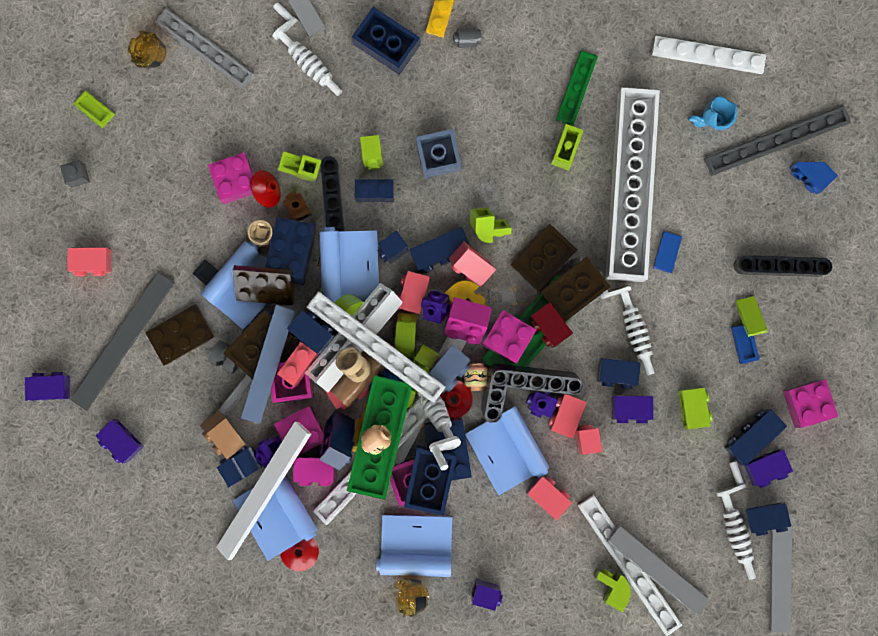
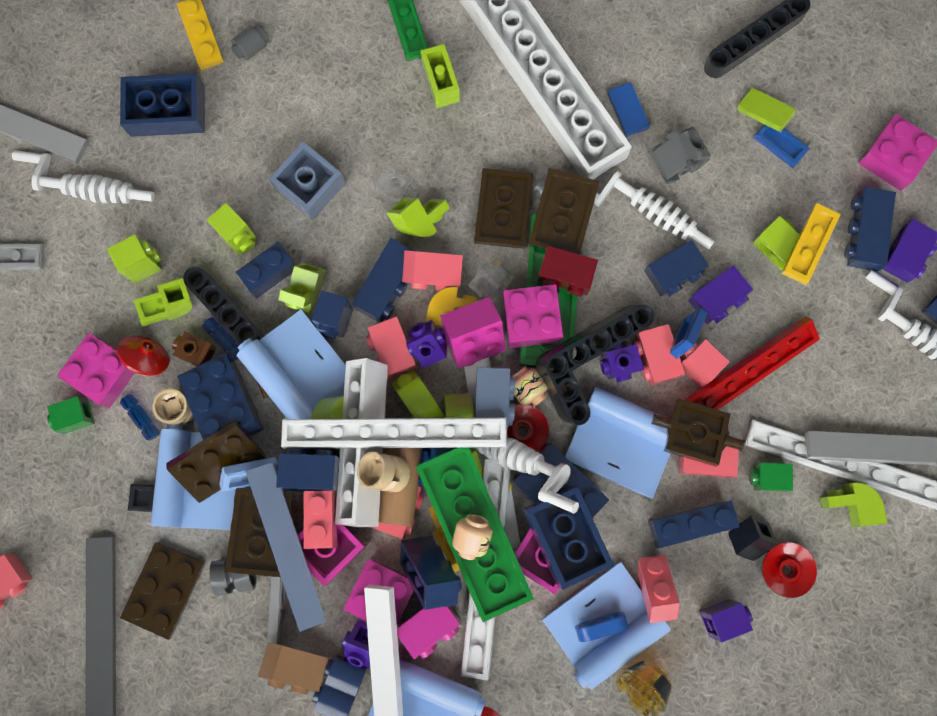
camera: 30 degrees left, 5 degrees down
none -> green brick [47,396,95,434]
none -> lime brick [107,234,162,284]
none -> clear blue axle [120,394,160,441]
none -> clear blue axle [202,317,239,361]
none -> light blue tile [219,457,278,491]
none -> lime brick [278,263,326,313]
none -> blue beam [575,612,628,642]
none -> coral brick [637,554,680,623]
none -> dark grey brick [648,127,711,184]
none -> dark blue brick [648,500,740,548]
none -> dark brown plate [651,398,745,467]
none -> blue tile [670,308,708,359]
none -> red plate [684,316,820,410]
none -> black panel [728,515,778,561]
none -> green brick [749,463,793,492]
none -> red dish [762,543,817,598]
none -> yellow plate [781,203,841,285]

